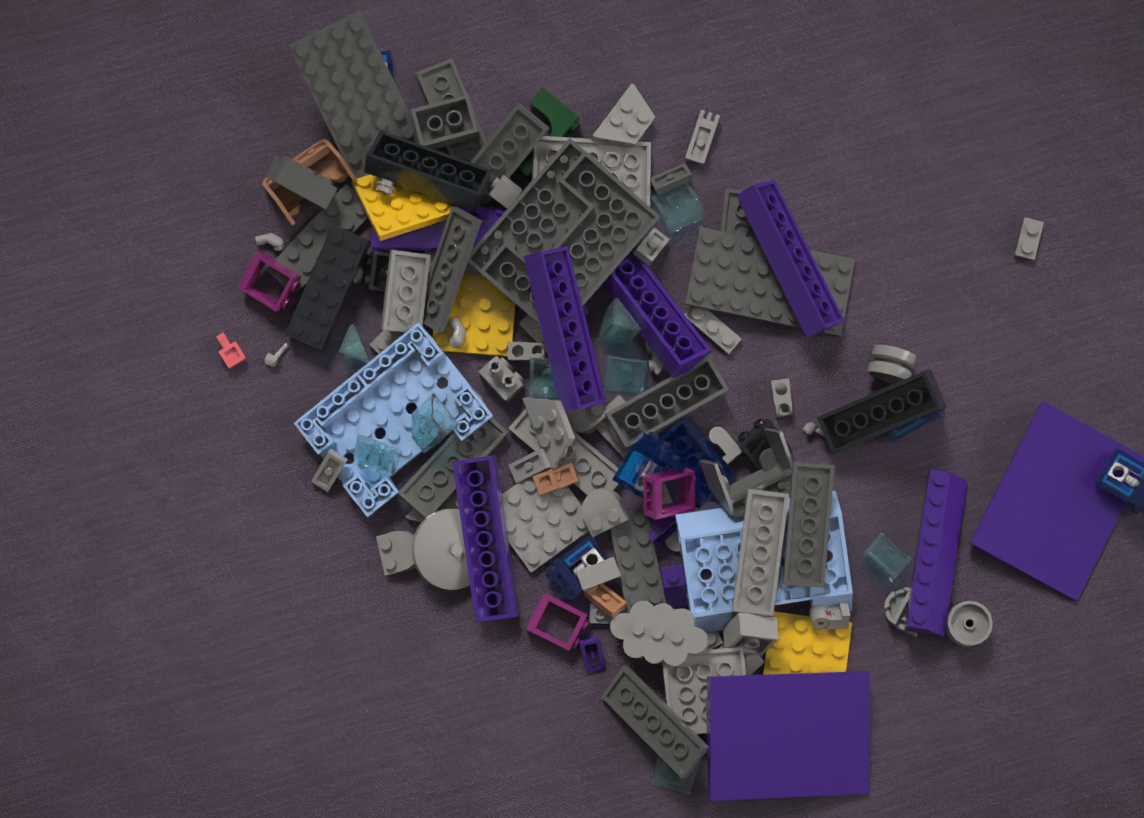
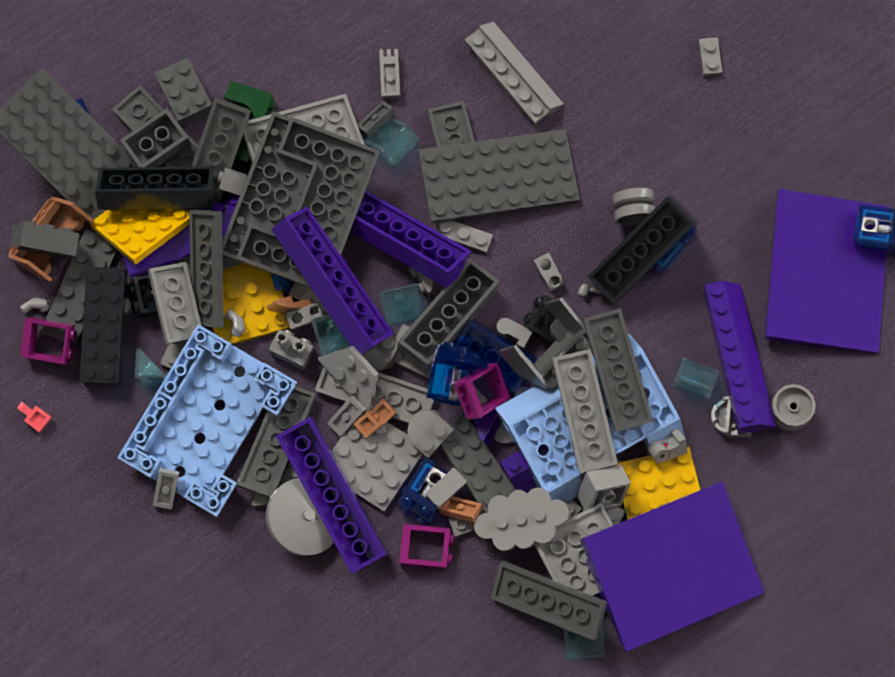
camera: 25 degrees left, 5 degrees down
light grey hand [265,343,289,367] -> none
clear light blue slope [353,434,402,476] -> none
light grey plate [376,179,395,195] -> none
light grey slope [376,531,415,576] -> none
clear light blue slope [412,393,459,453] -> none
dark purple slope [579,637,606,673] -> none
light grey wing [591,84,655,148] -> none
clear light blue slope [599,298,641,347] -> none
light grey plate [633,228,670,266] -> none
dark purple slope [736,180,845,338] -> none
none -> dark grey brick [154,58,212,128]
none -> nougat slope [267,296,311,314]
none -> blue plate [271,274,291,292]
none -> light grey slope [465,22,564,125]

